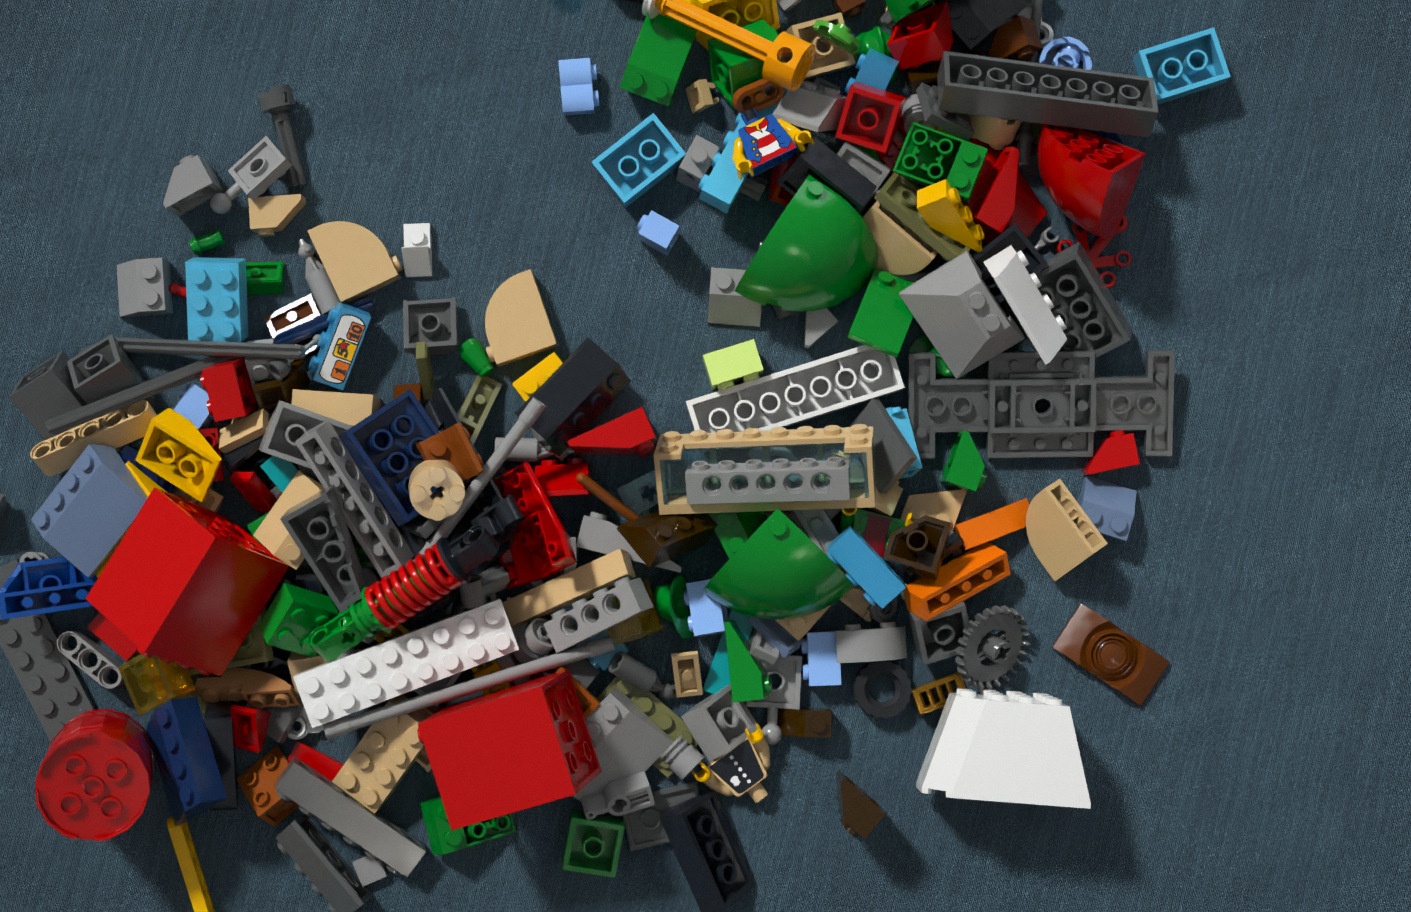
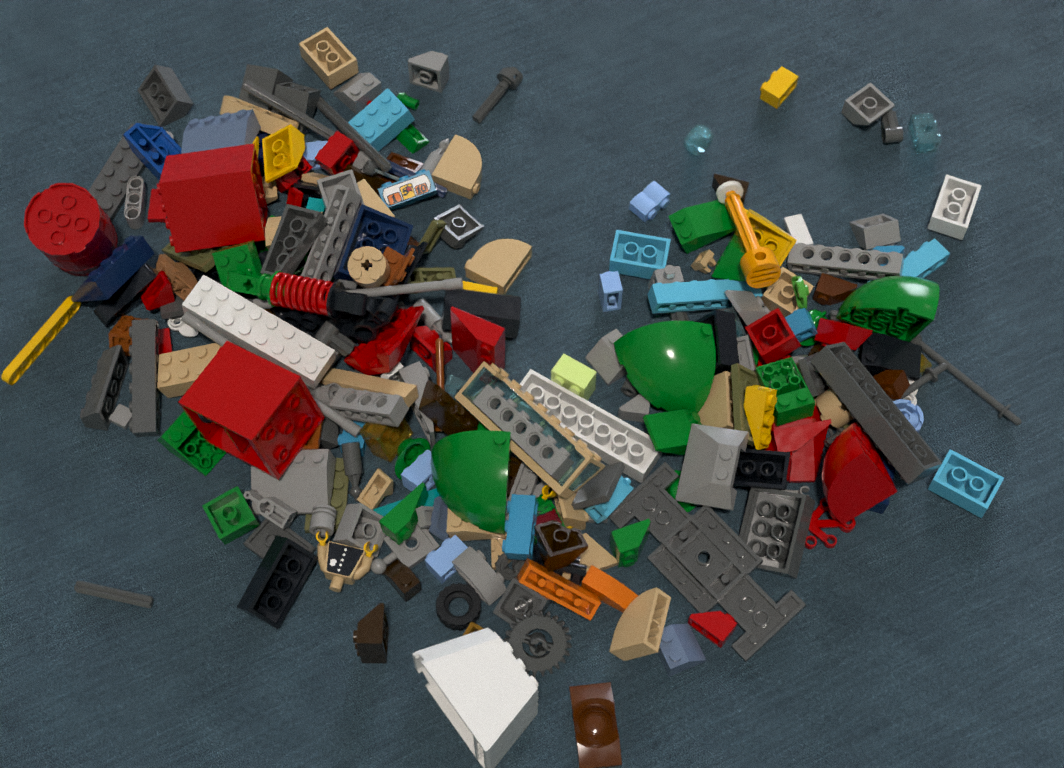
camera: 50 degrees right, 25 degrees down
clear yellow brick [118,654,196,715] -> none
light grey plate [210,136,292,214] -> none
tan slope [248,194,306,237] -> none
white slope [402,223,432,277] -> none
green cone [458,338,494,378] -> none
dark orange plate [732,78,784,114] -> none
torso [732,108,814,180] -> none
white slope [983,246,1067,365] -> none
none -> tan brick [299,27,359,89]

